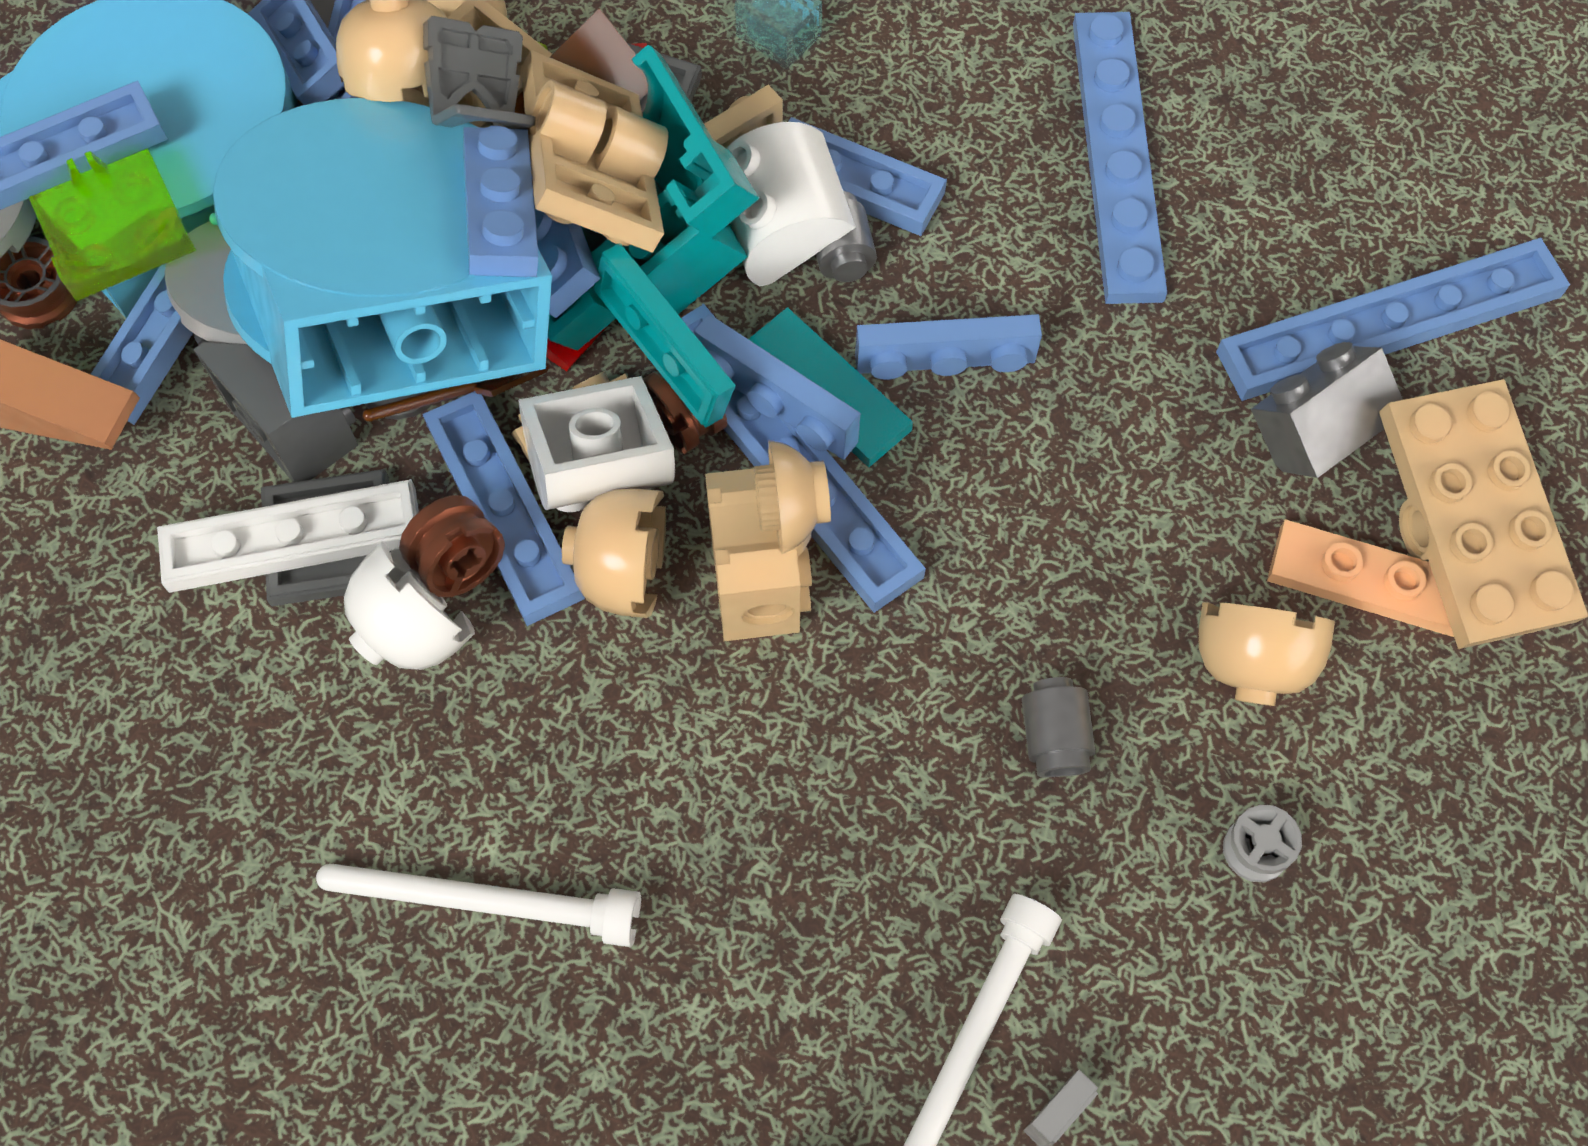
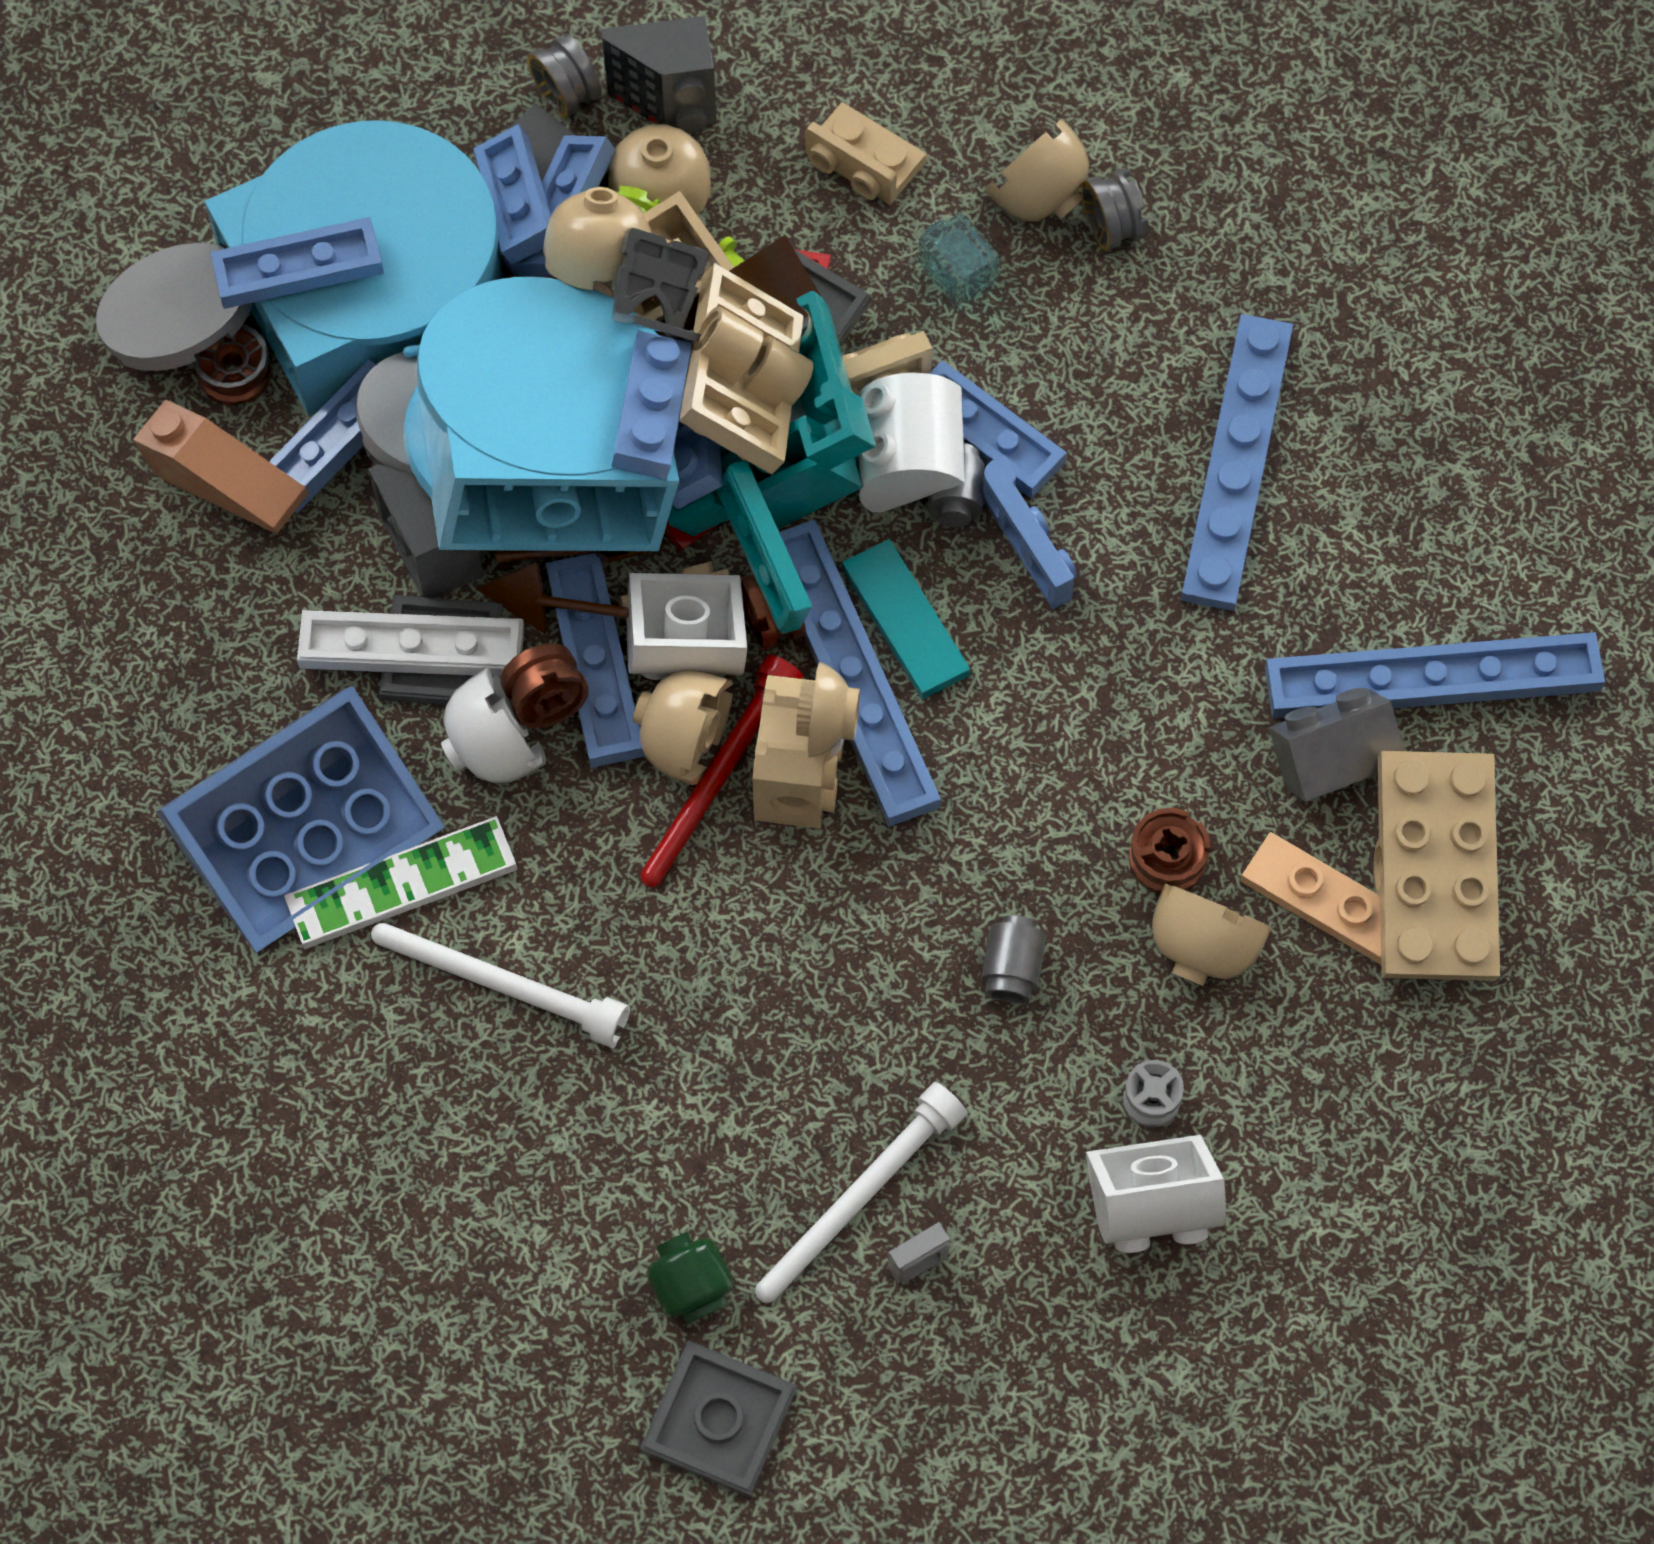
camera: 15 degrees right, 0 degrees up
clear neon green piece [29,148,197,301] -> none
medium blue plate [694,314,861,460] -> none
medium blue plate [855,314,1042,380] -> none
none -> medium blue slope [156,686,445,953]
none -> tile [284,816,517,949]
none -> reddish brown piece [476,560,629,635]
none -> red piece [640,655,804,887]
none -> medium blue plate [983,459,1077,609]
none -> white brick [1086,1135,1226,1253]
none -> copper wheel [1128,808,1211,894]

